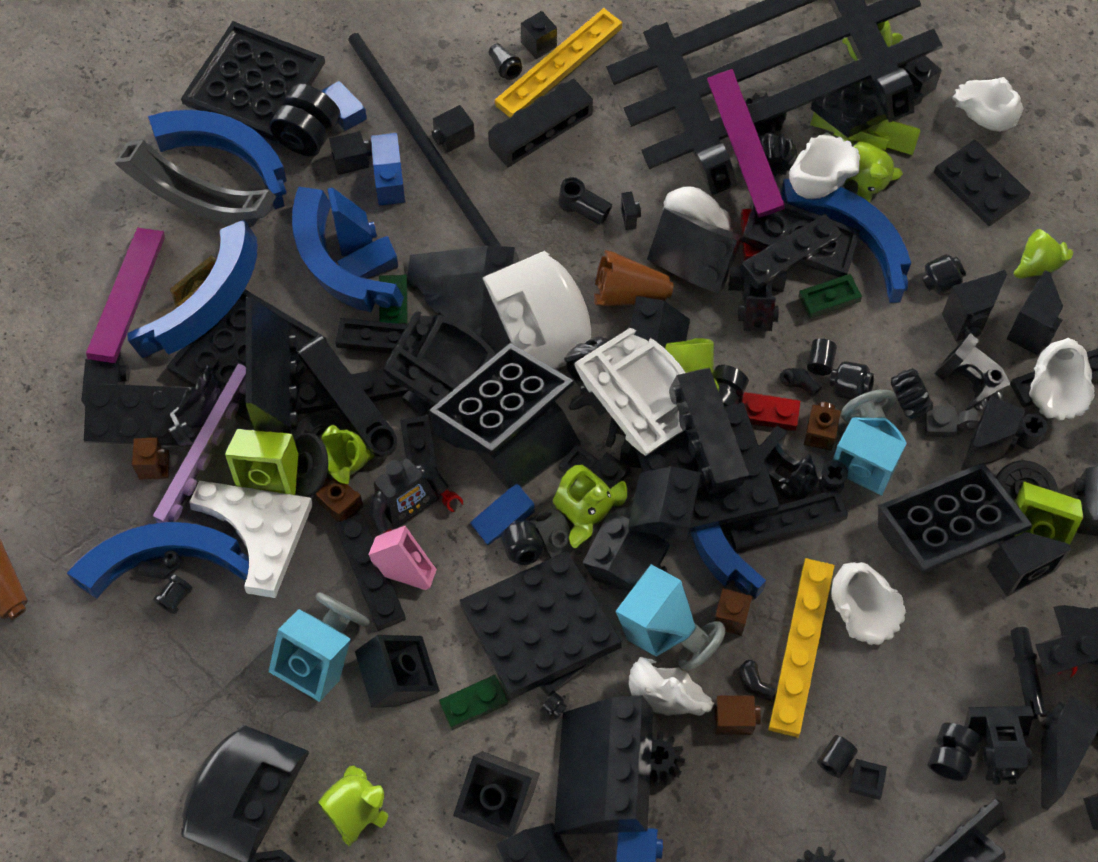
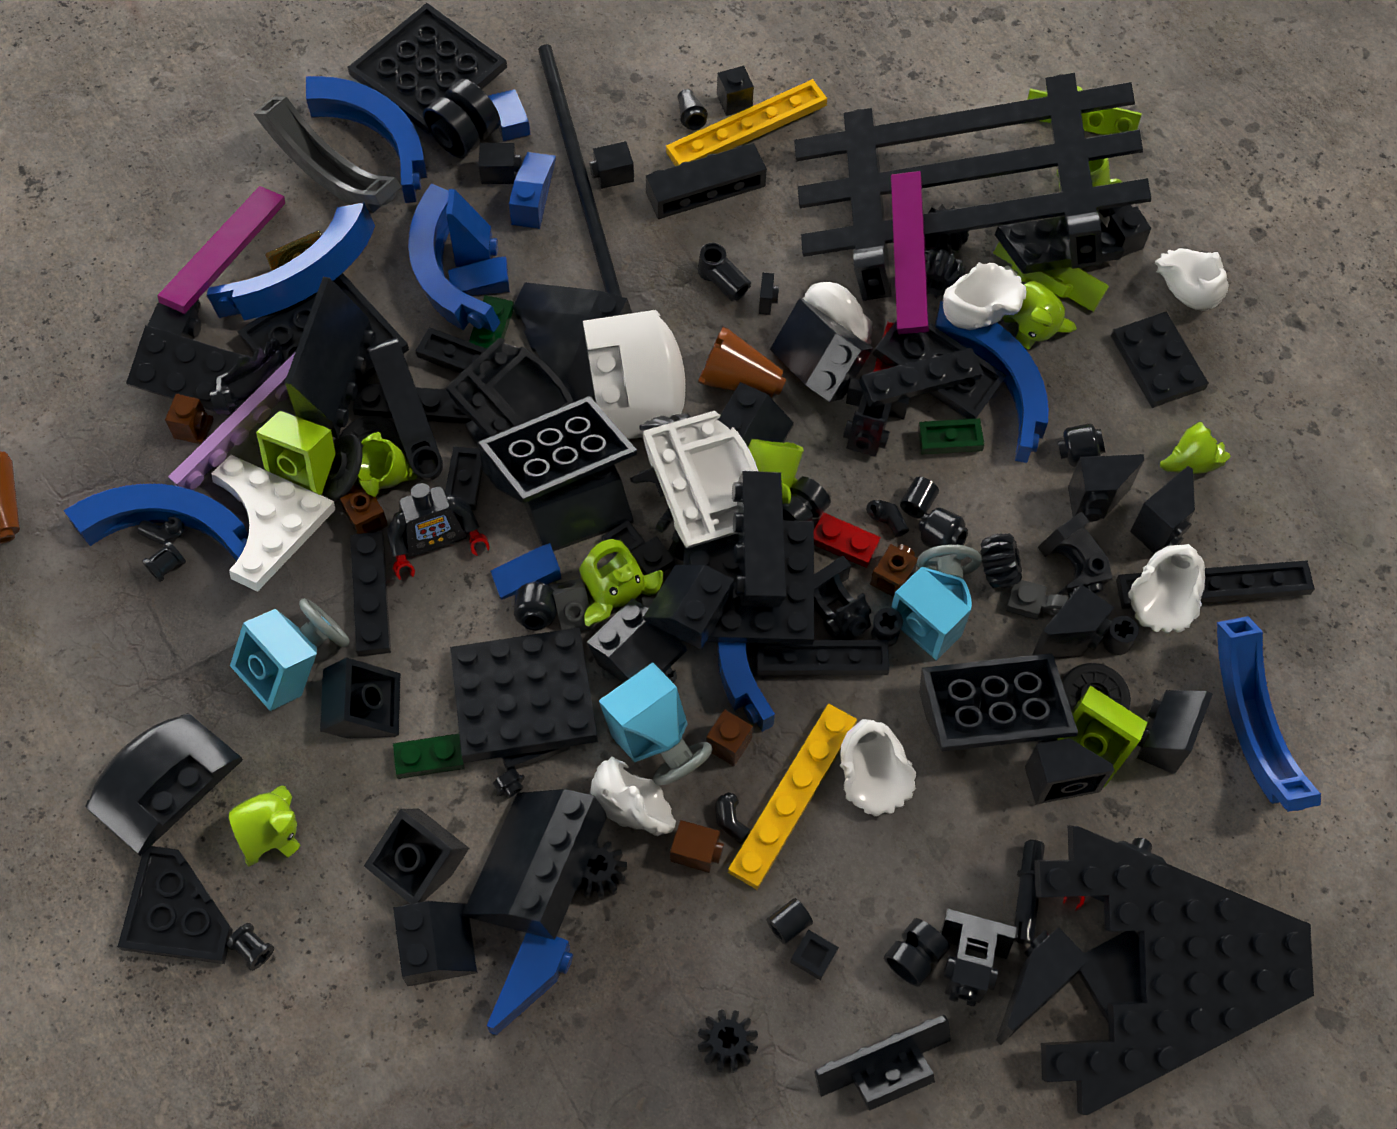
camera: 15 degrees right, 0 degrees up
bright pink slope [368,526,437,590] -> none

